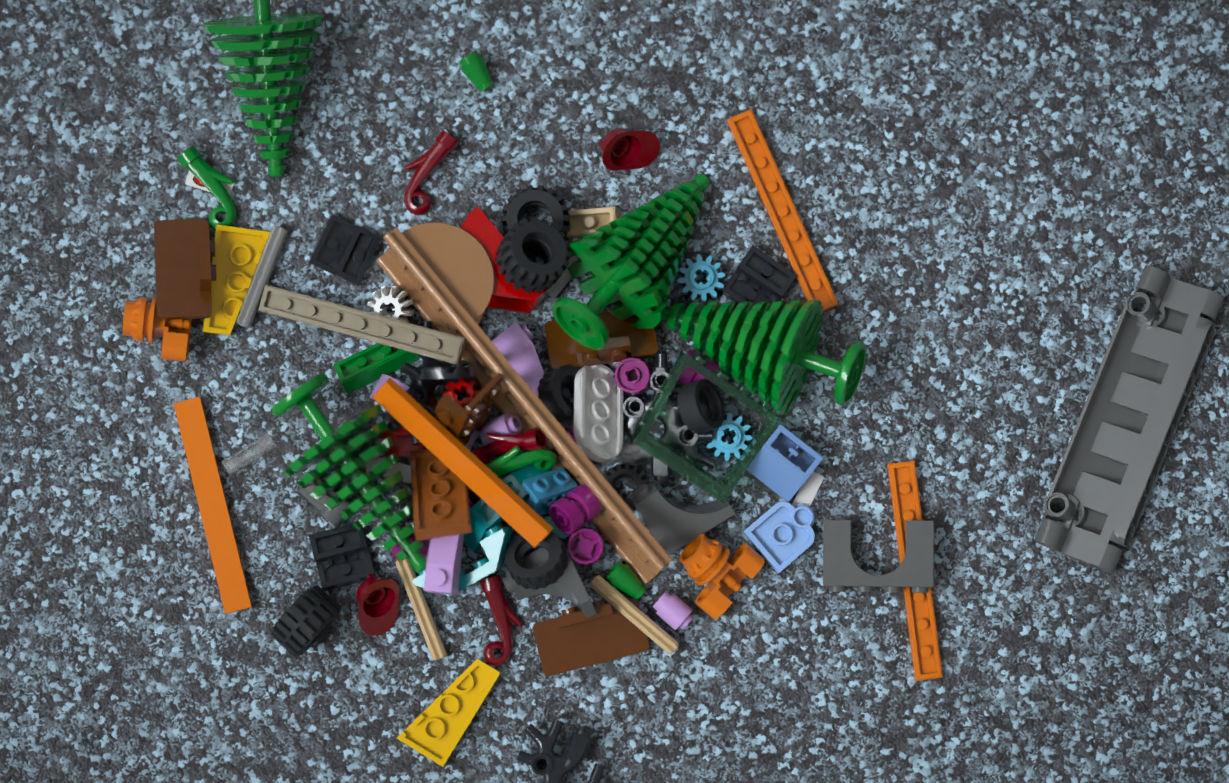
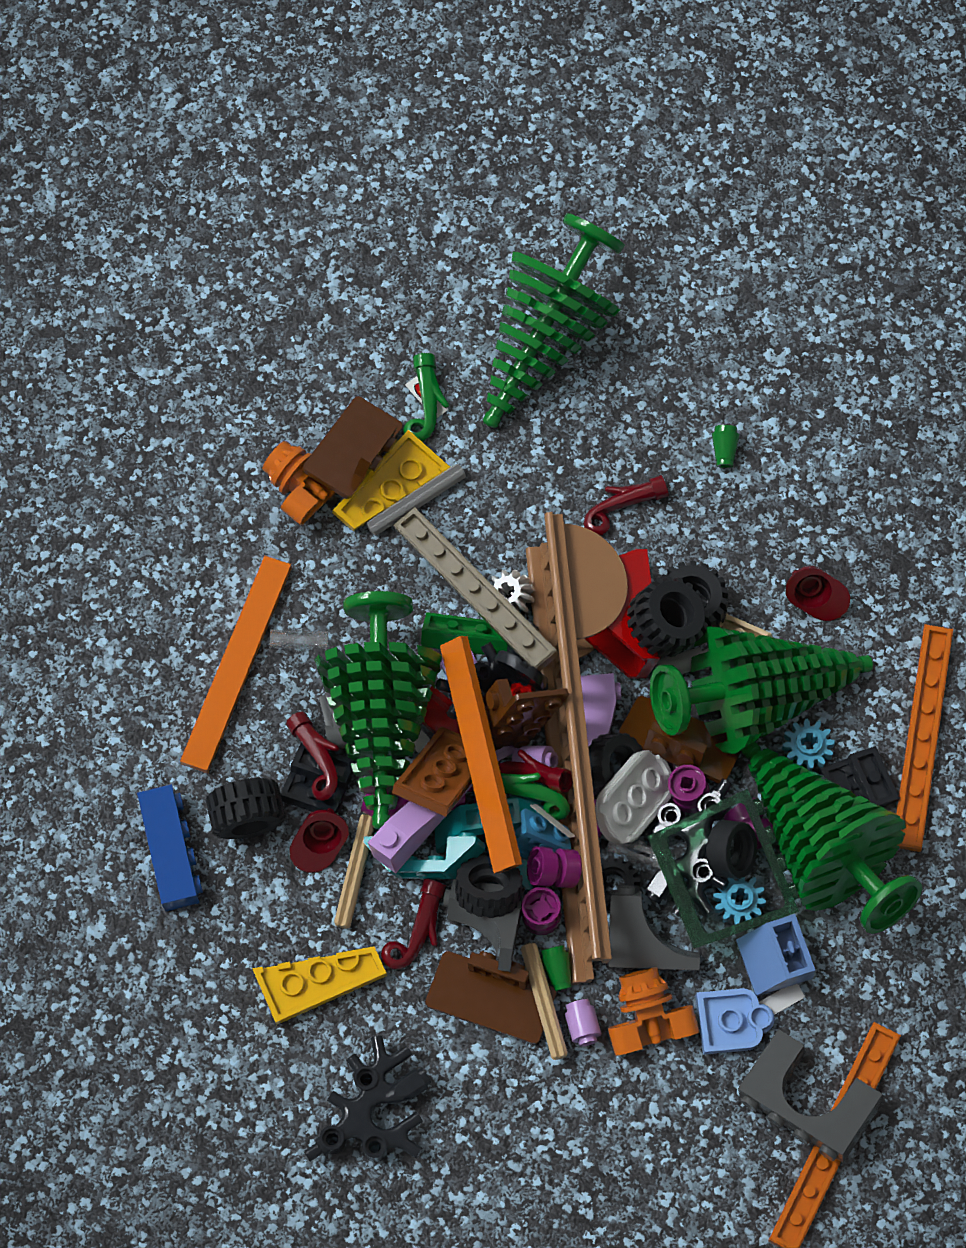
camera: 35 degrees right, 15 degrees down
black slope [307,214,382,286] -> none
none -> blue brick [137,784,203,912]
none -> dark red plant [286,712,339,801]
none -> white sticker [530,804,575,838]

